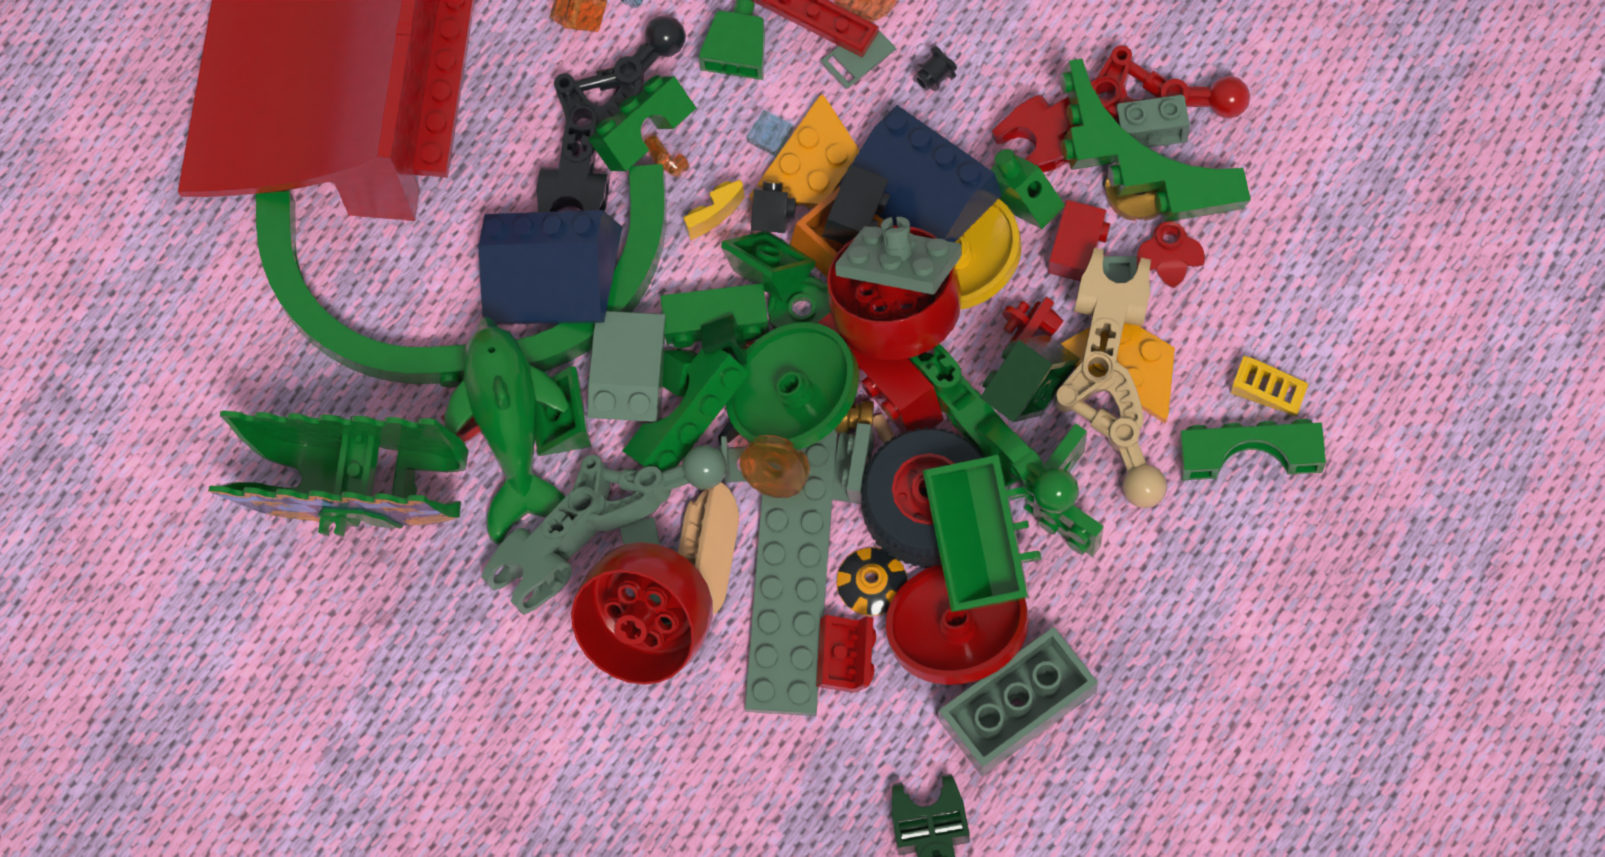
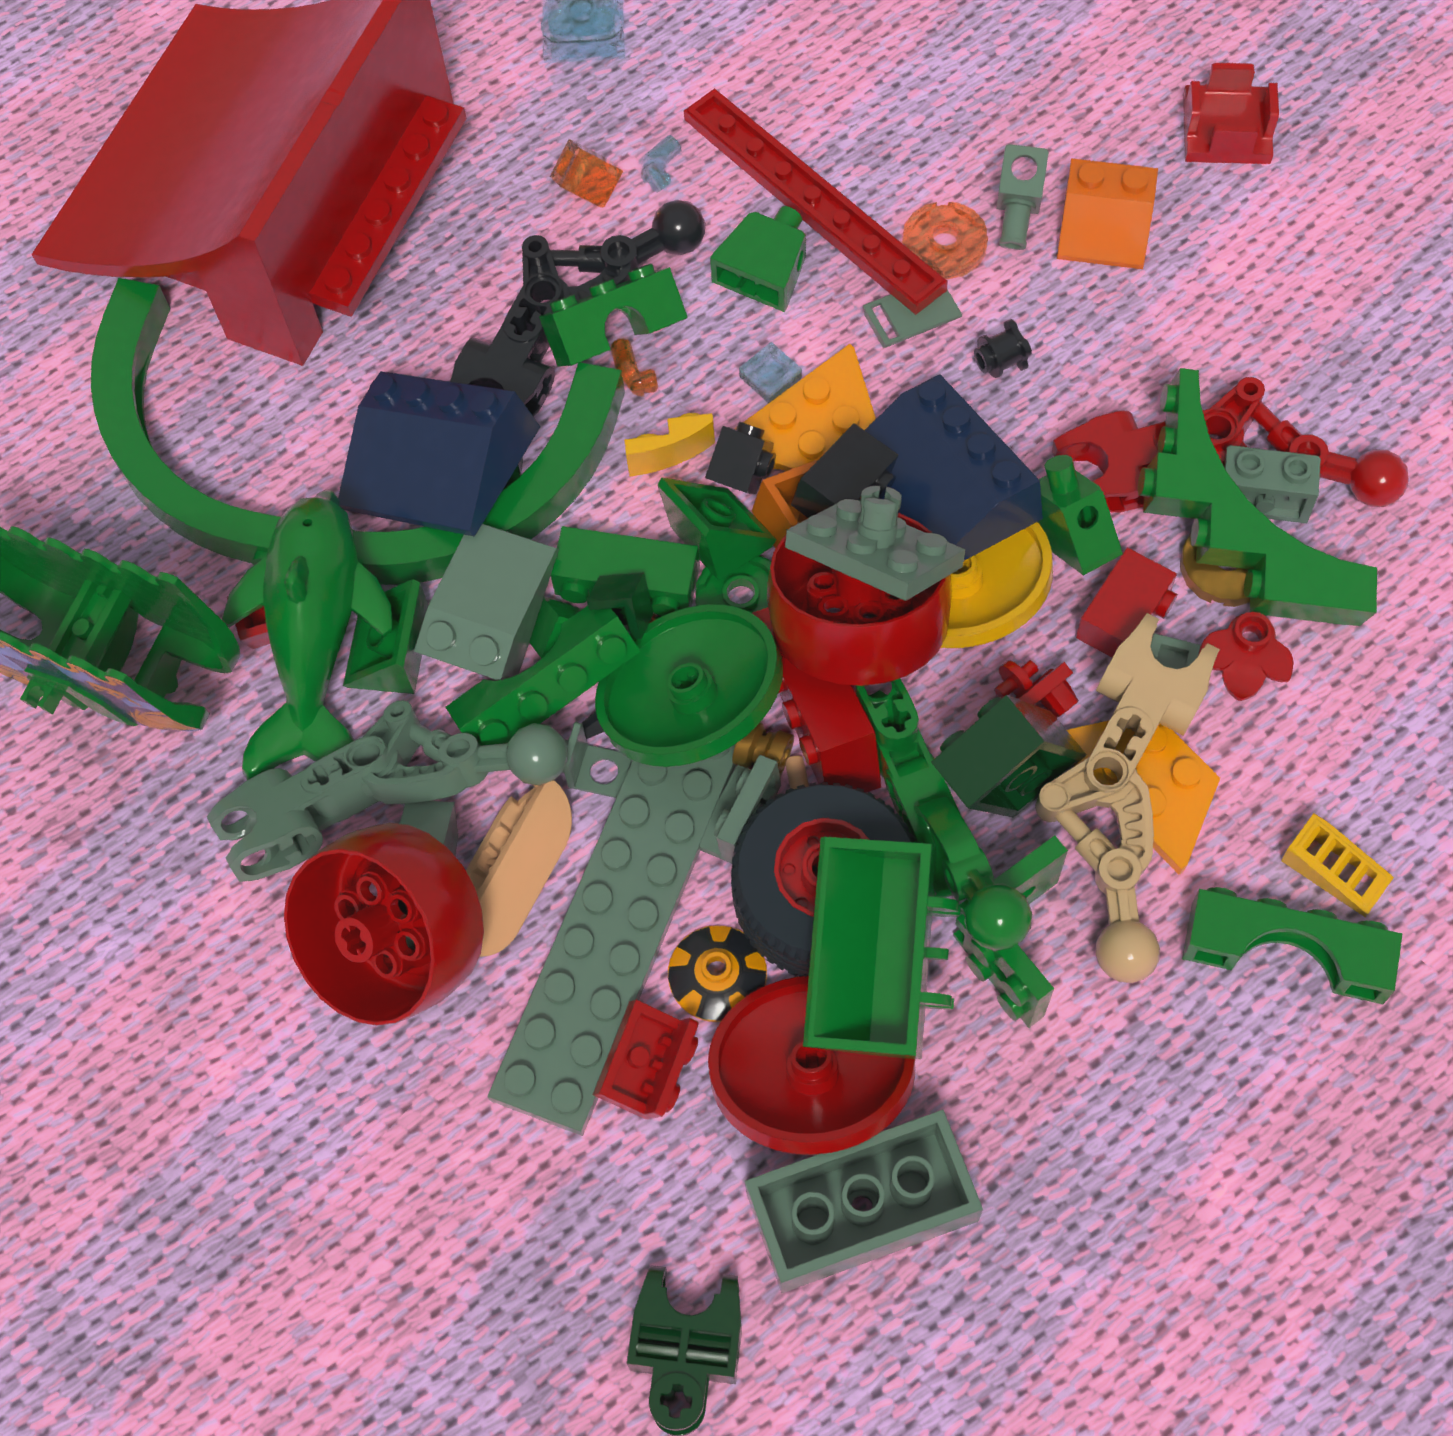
camera: 15 degrees right, 5 degrees down
clear orange tile [740,435,810,498] -> none

